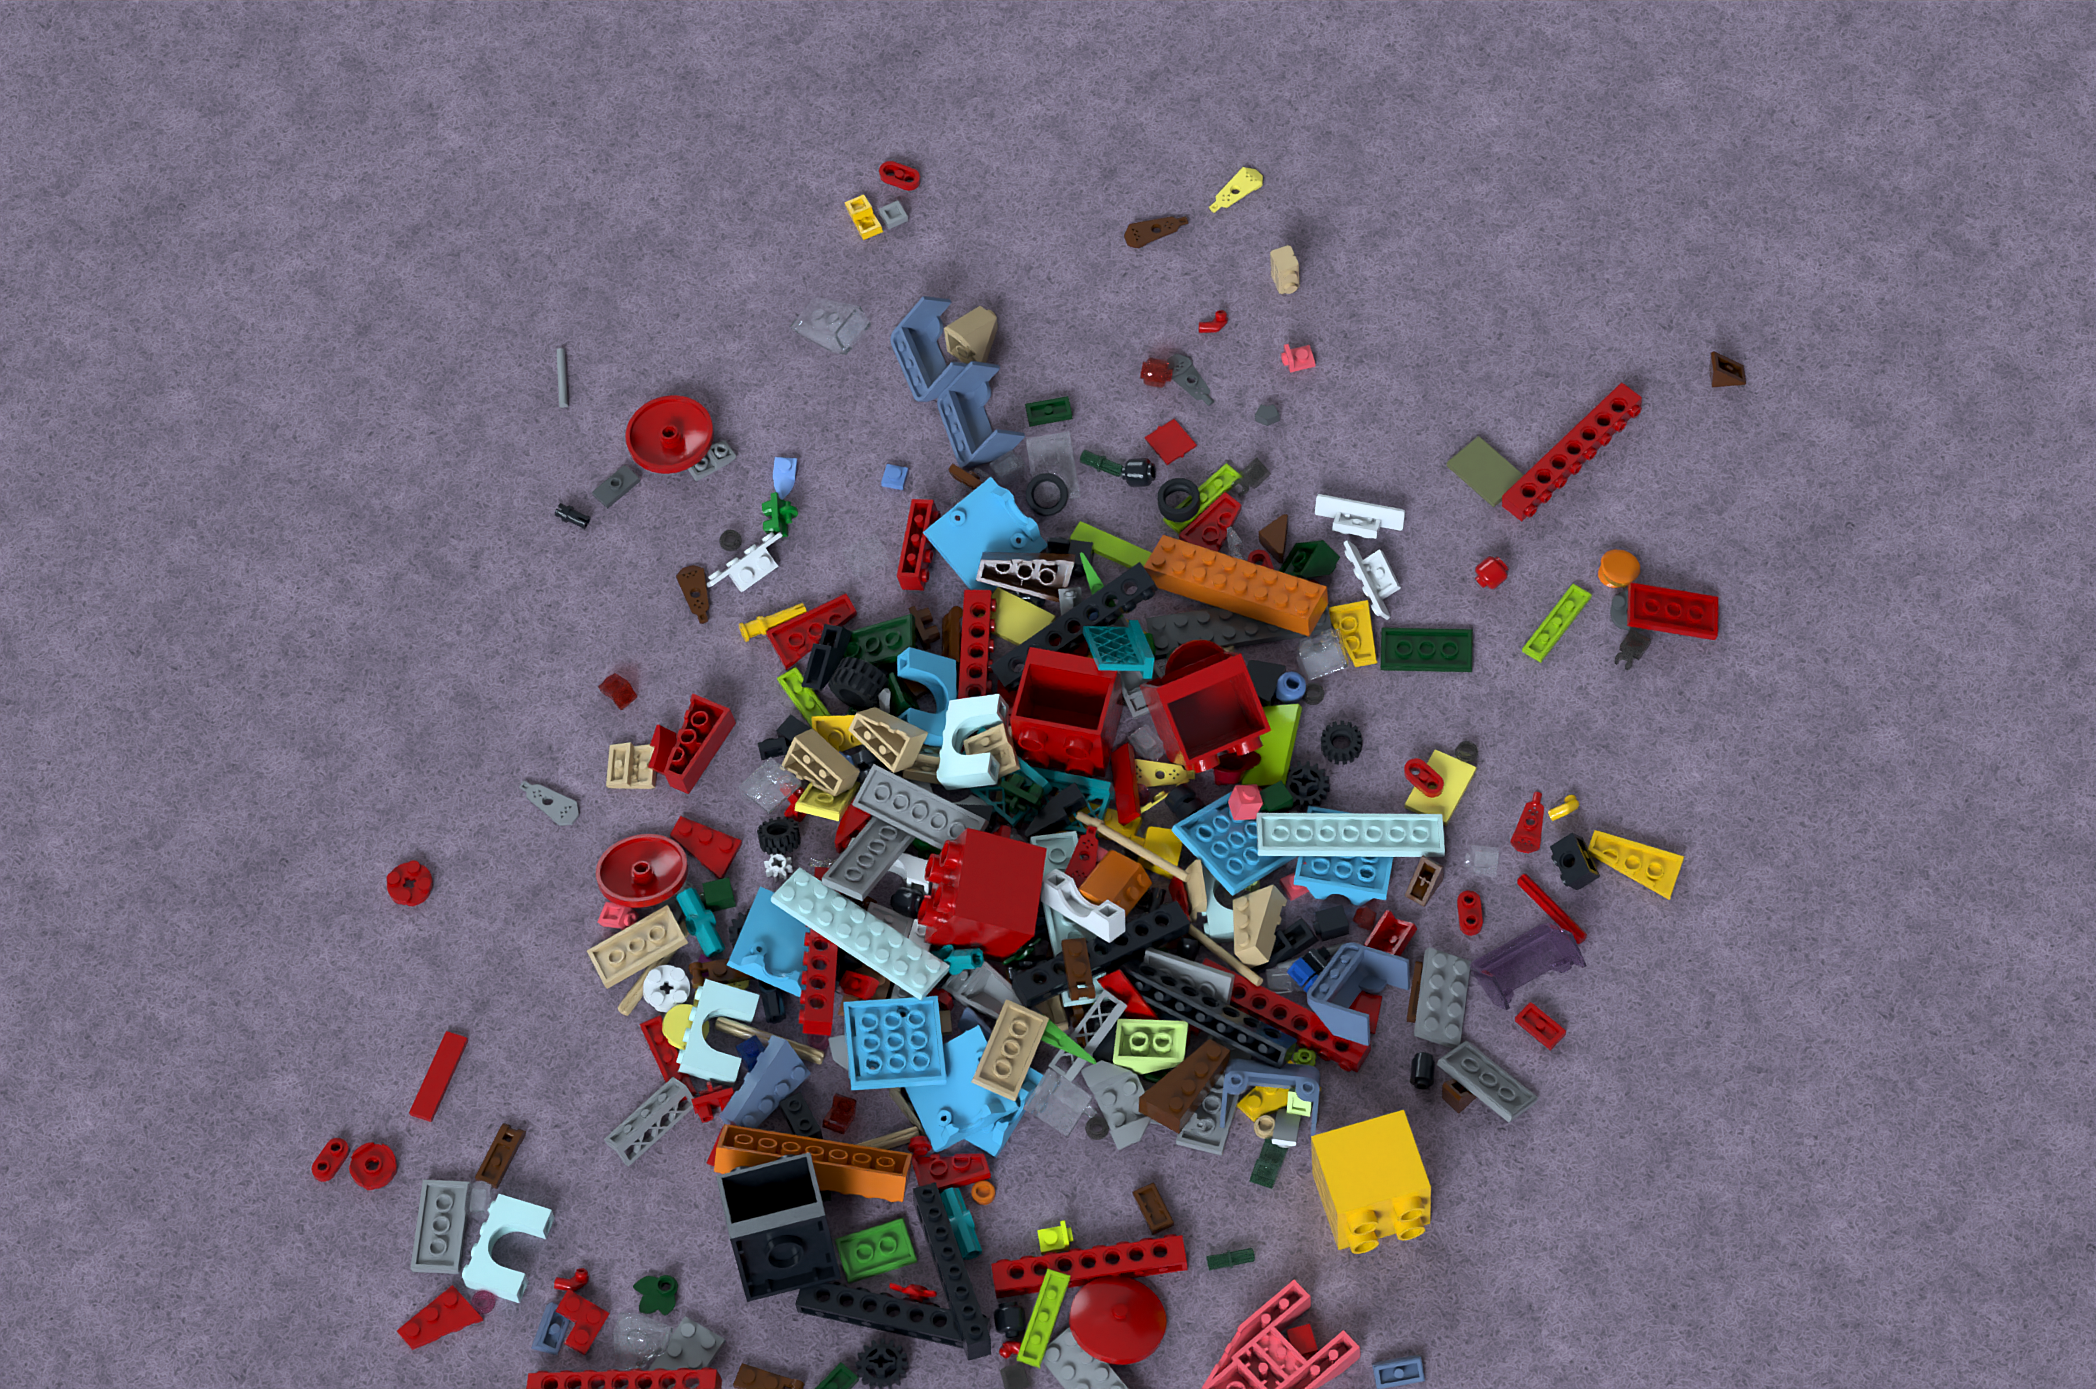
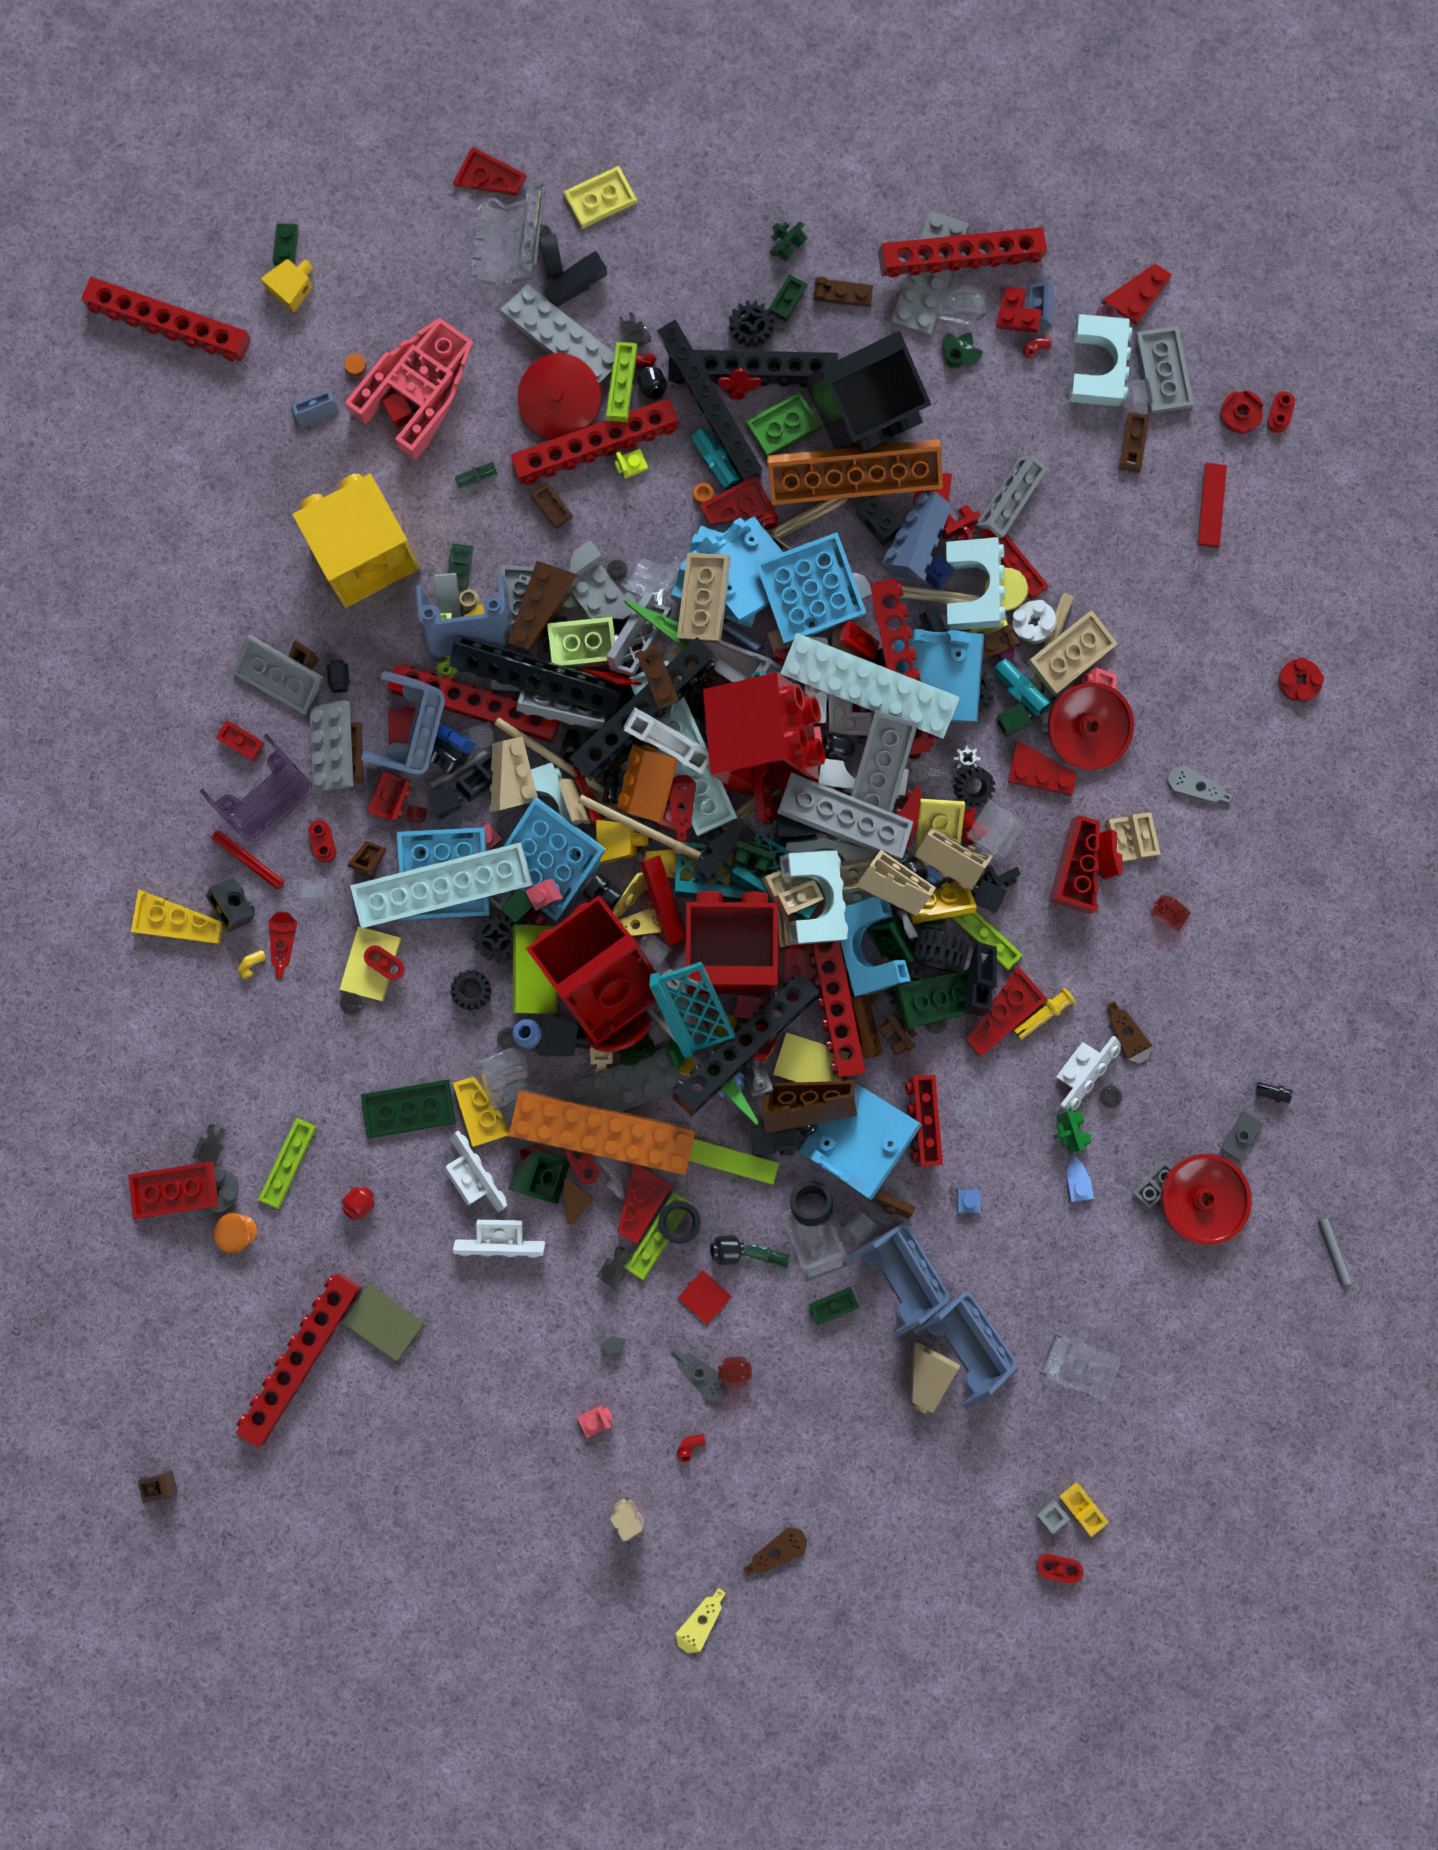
camera: 160 degrees right, 20 degrees up
clear red bracket [822,1093,857,1135] -> none

